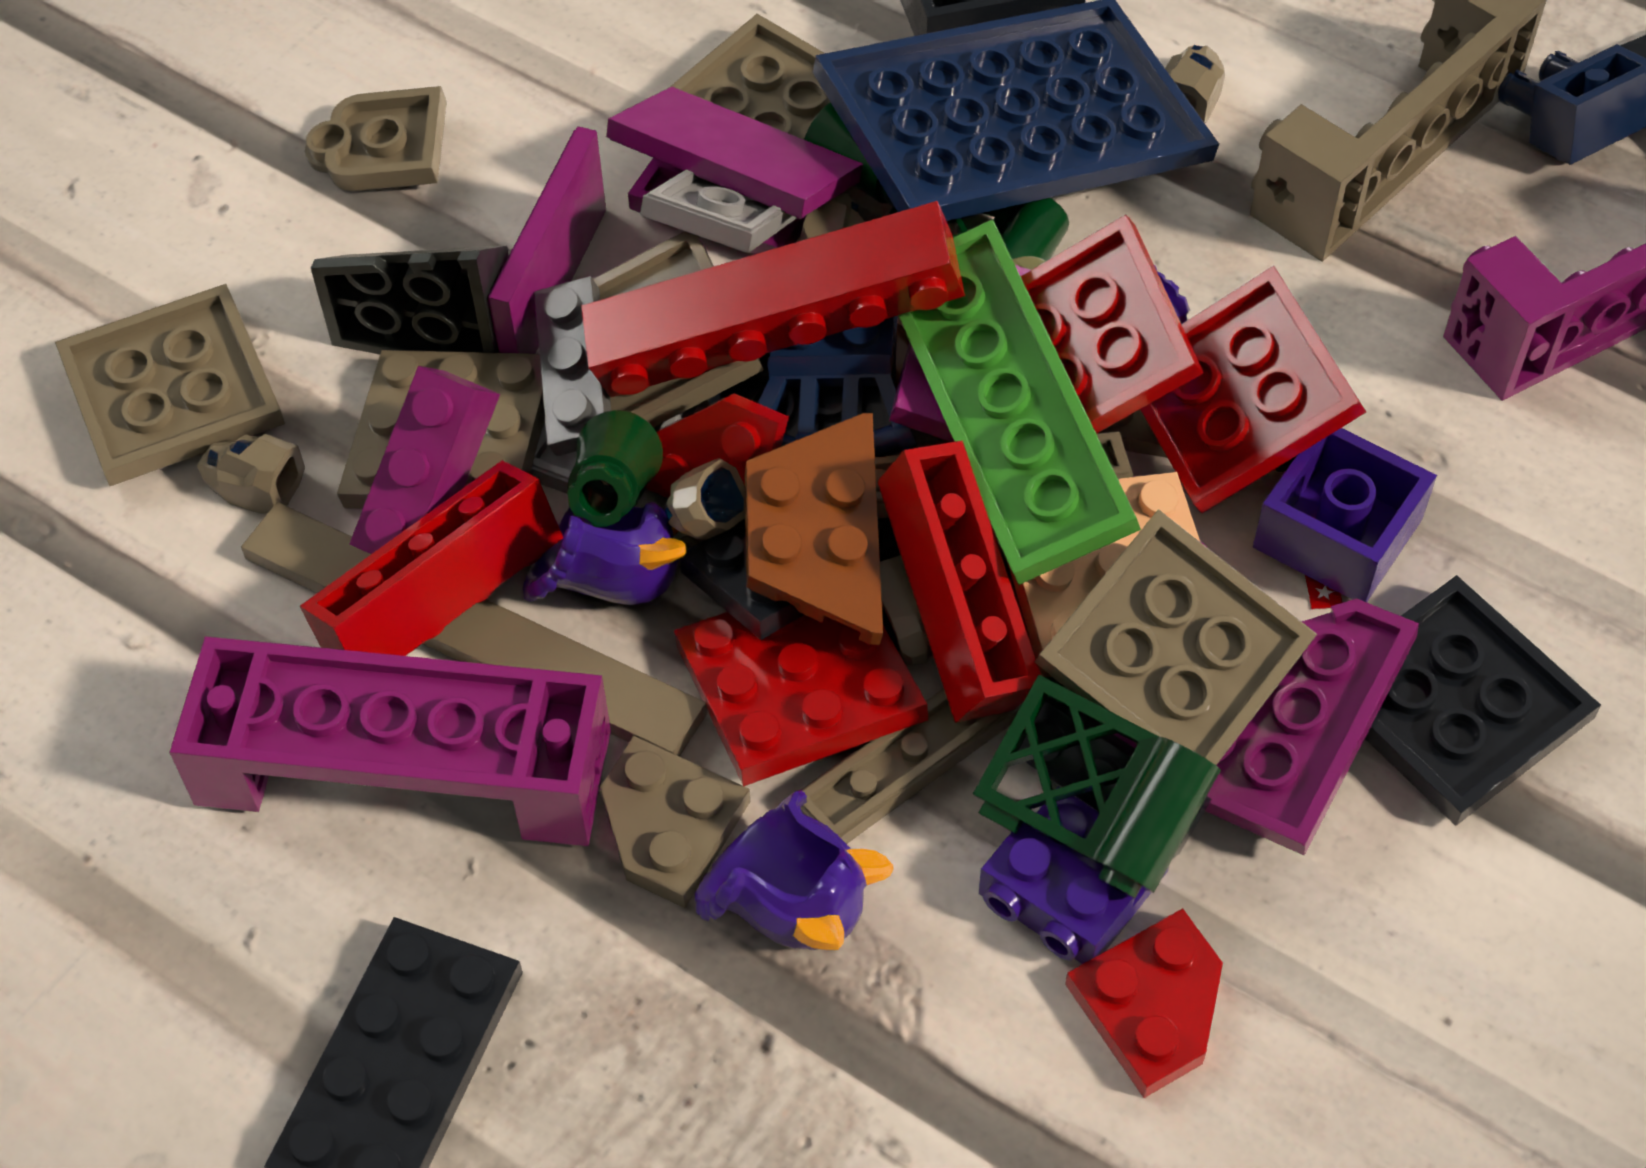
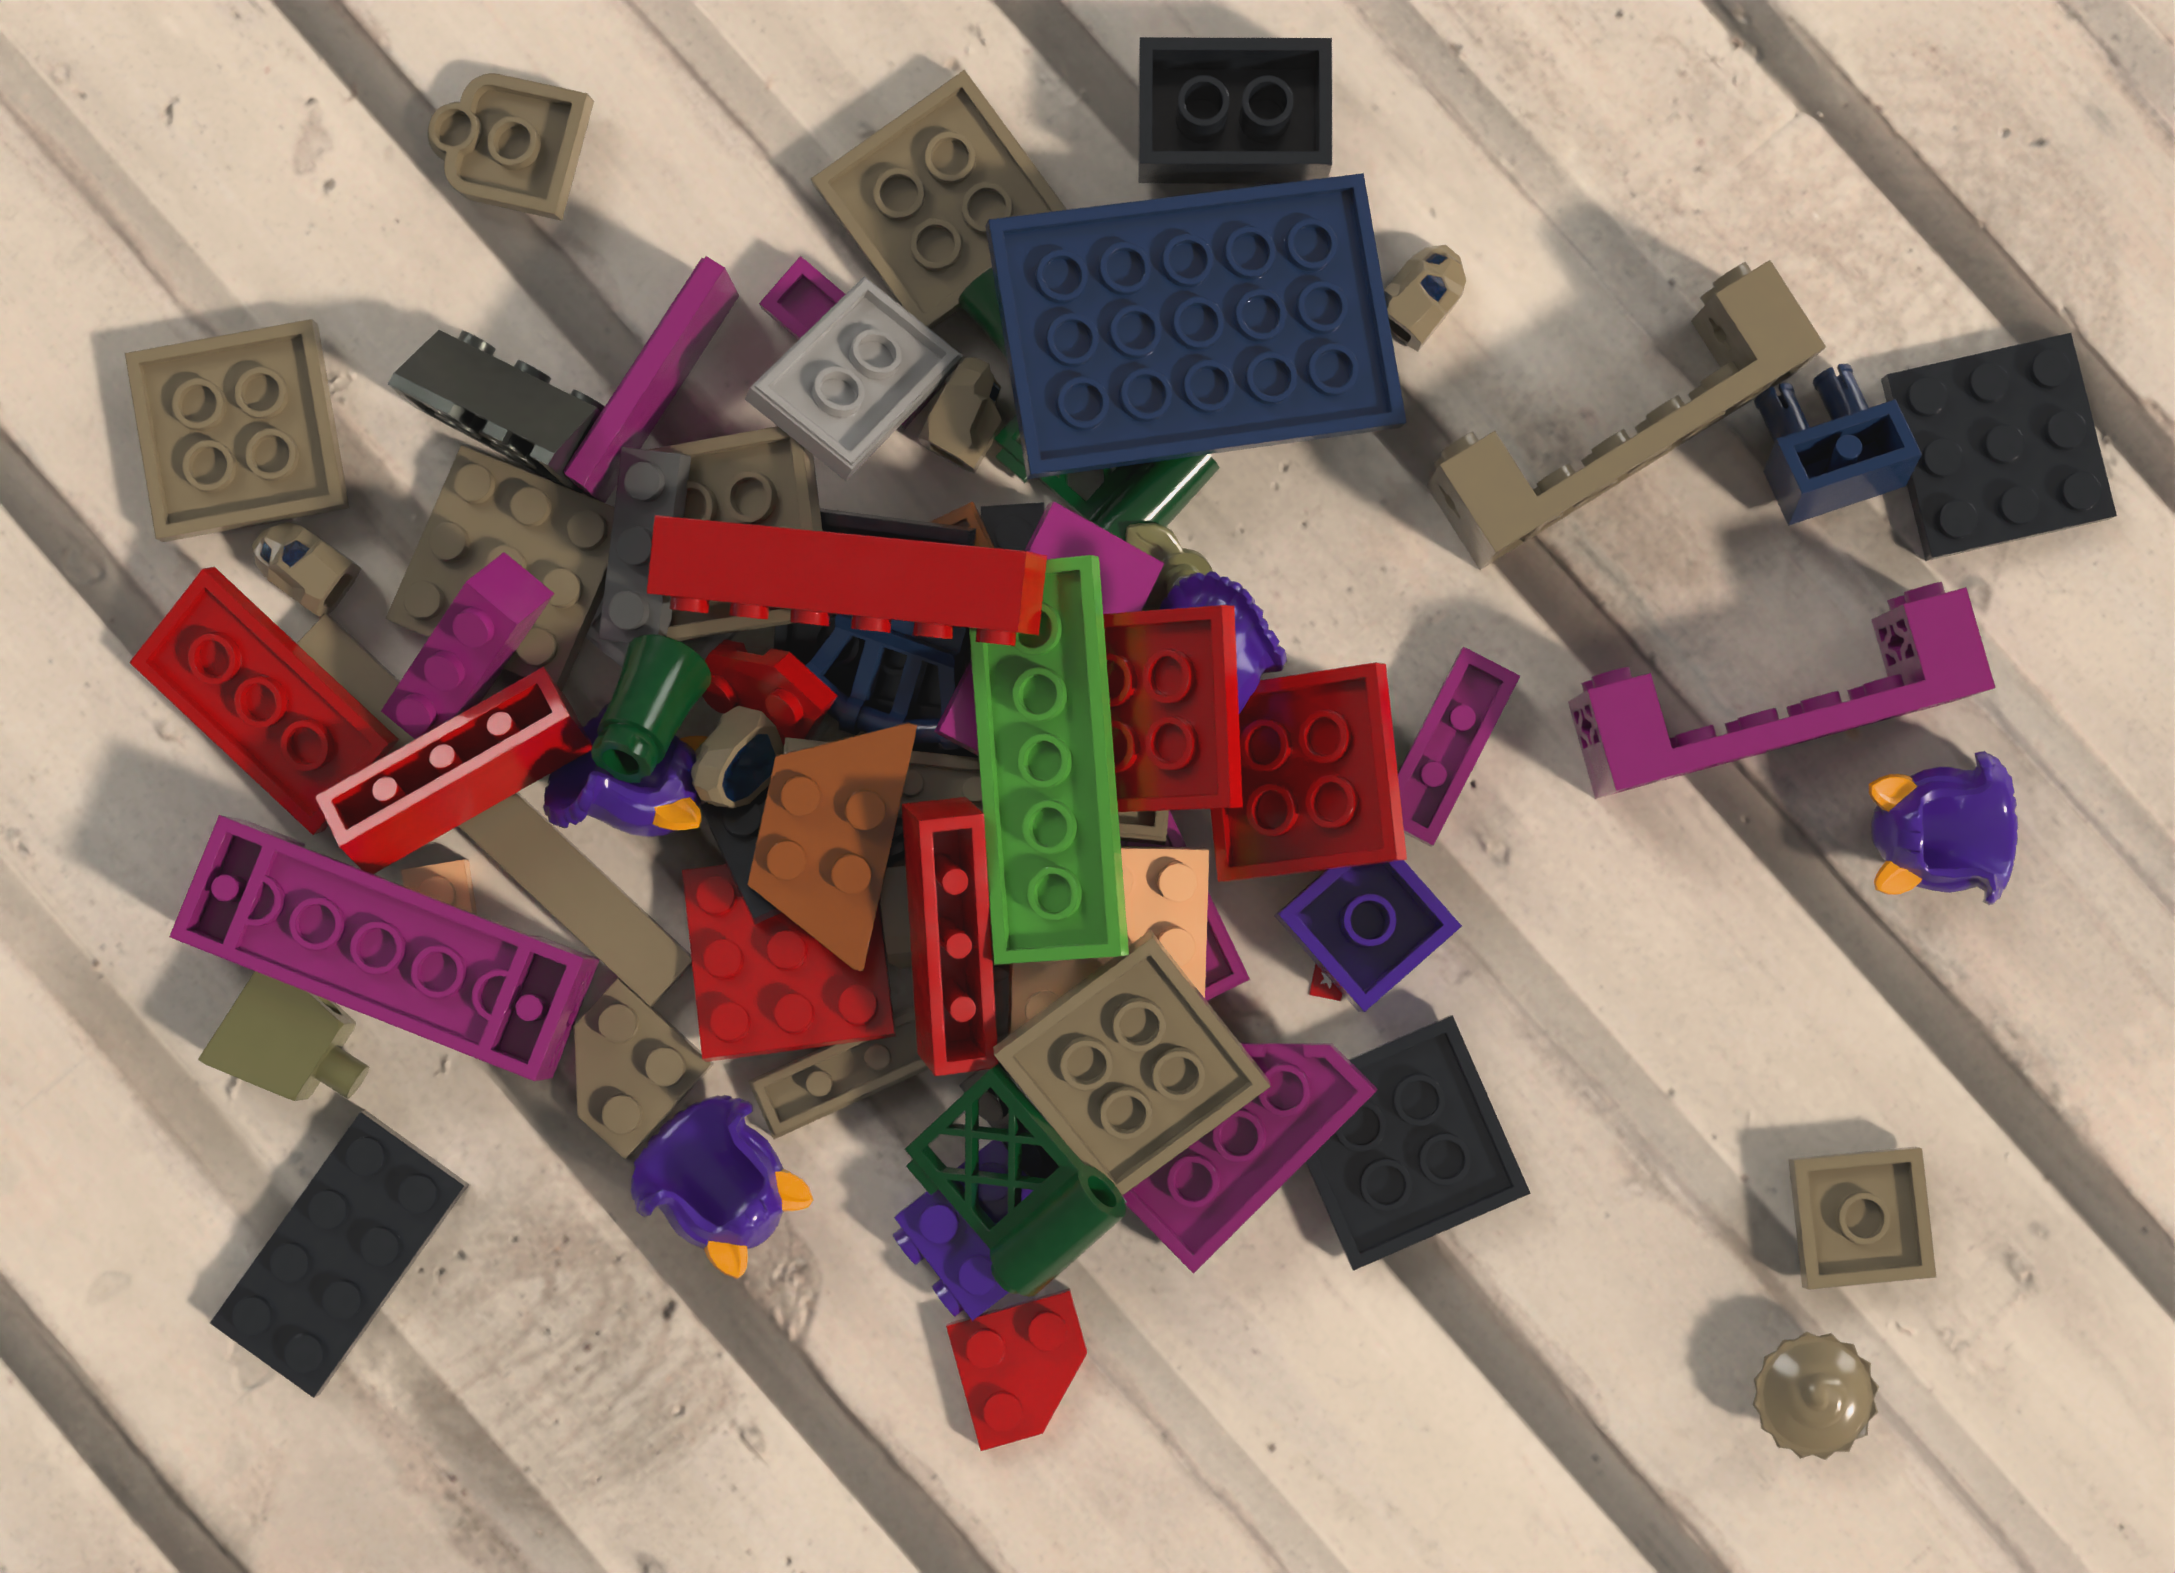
camera: 15 degrees right, 30 degrees up
magenta tile [606,86,863,219] -> none
none -> red plate [129,567,399,835]
none -> olive torso [198,971,370,1101]
none -> magenta plate [1398,647,1520,847]

